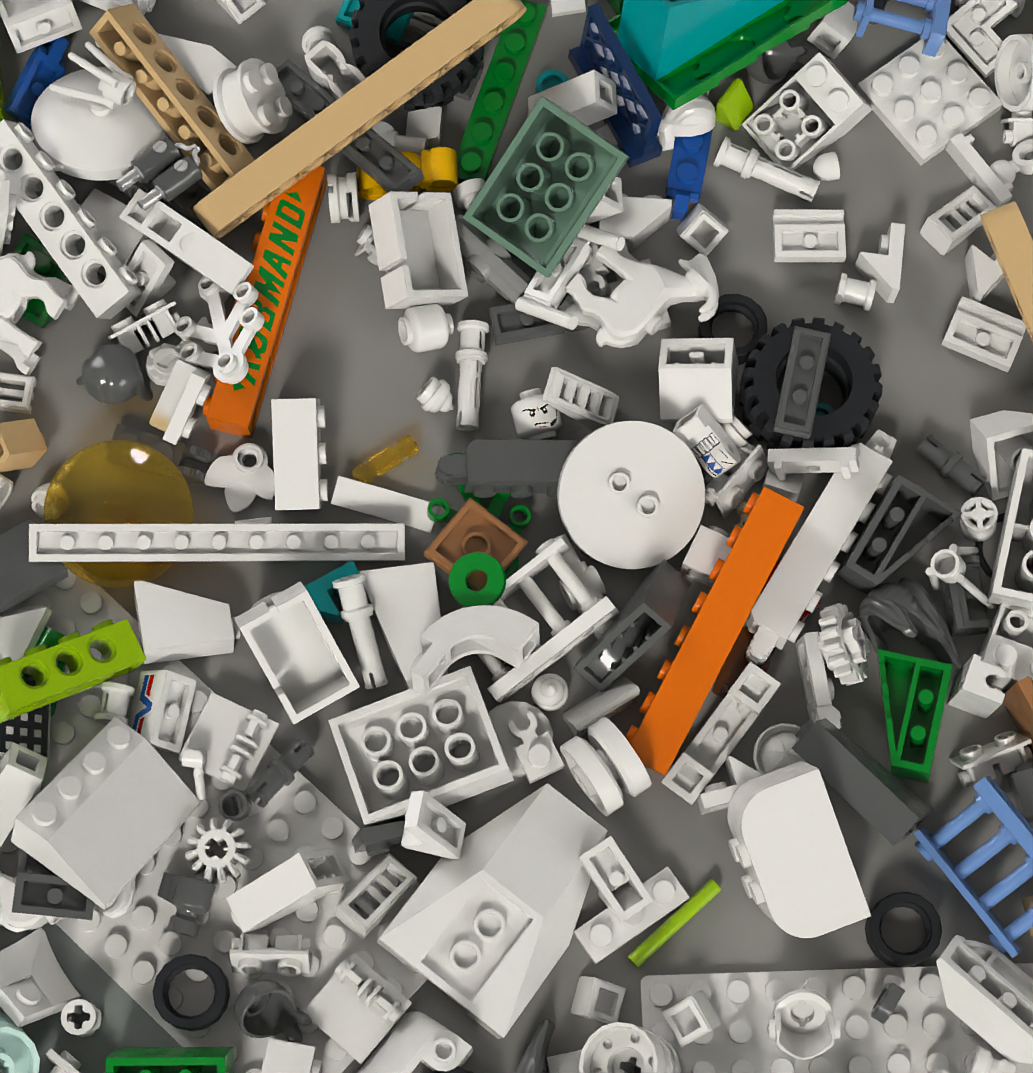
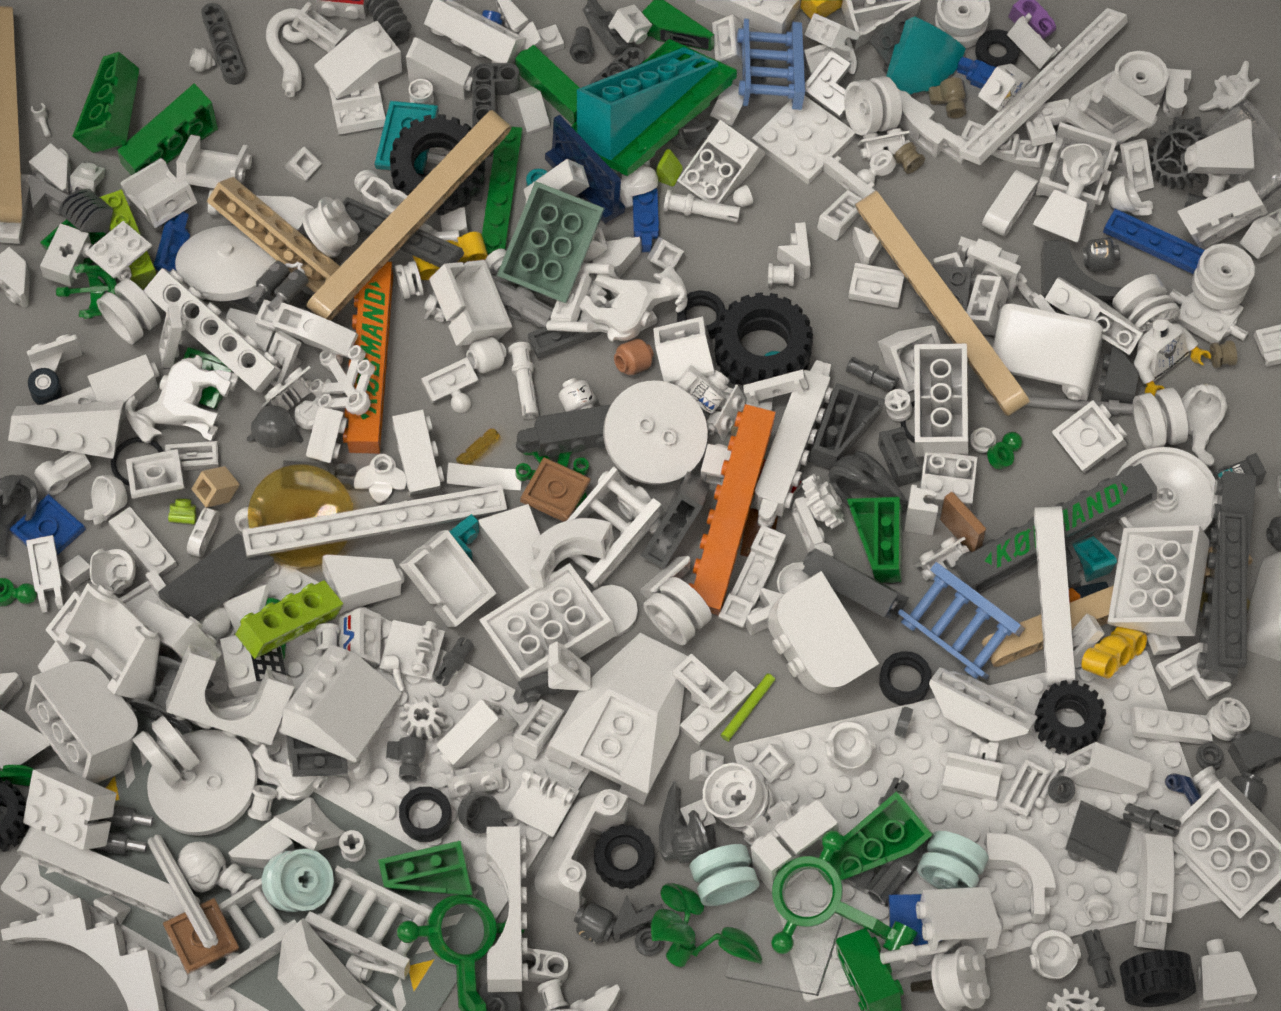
camera: 10 degrees left, 10 degrees down
white plant [49,41,136,110] -> none
dark grey hinge [218,789,252,821] -> none
white pin [332,573,388,689] -> none
white plate [416,376,454,413] -> none
green piece [449,552,506,607] -> none
white plate [508,711,564,784] -> none
white plate [531,673,569,711] -> none
white slope [542,367,619,430] -> none
white plate [772,209,846,262] -> none
dark grey tile [773,326,831,439] -> none
white plant [925,544,995,609] -> none
none -> white plate [420,357,478,413]
none -> nougat head [614,339,653,376]

